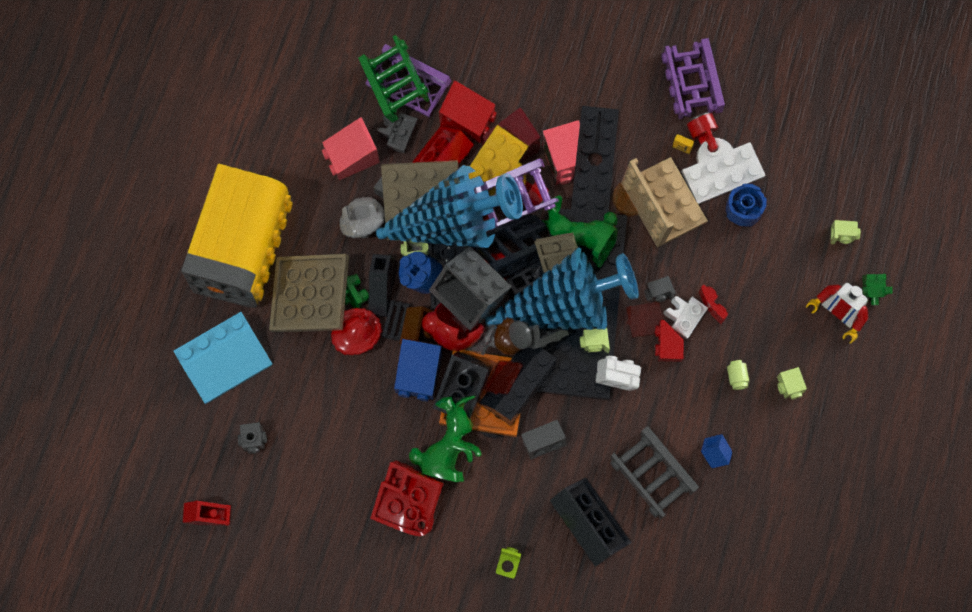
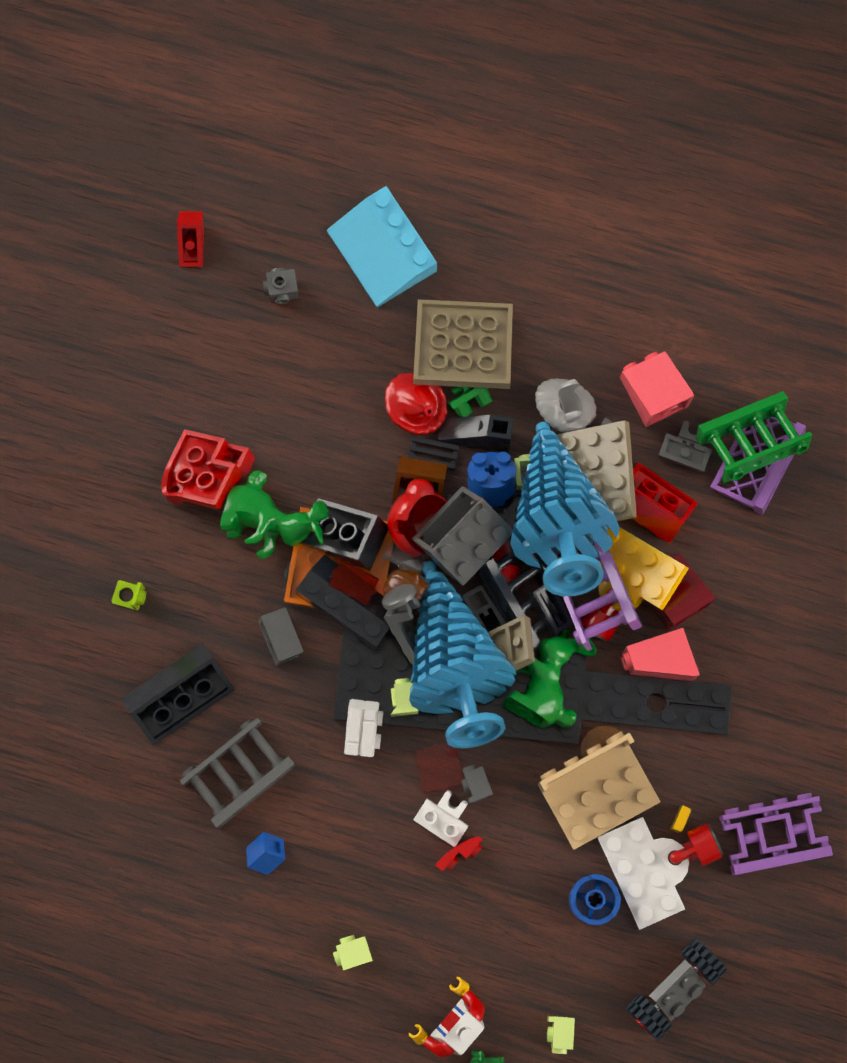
camera: 85 degrees right, 5 degrees up
yellow piece [181,163,293,308] -> none
blue slope [394,339,443,401] -> none
red slope [439,81,497,143] -> none
red slope [655,320,684,362] -> none
yellowish green brick [727,360,750,390] -> none
none -> plate [626,937,727,1041]

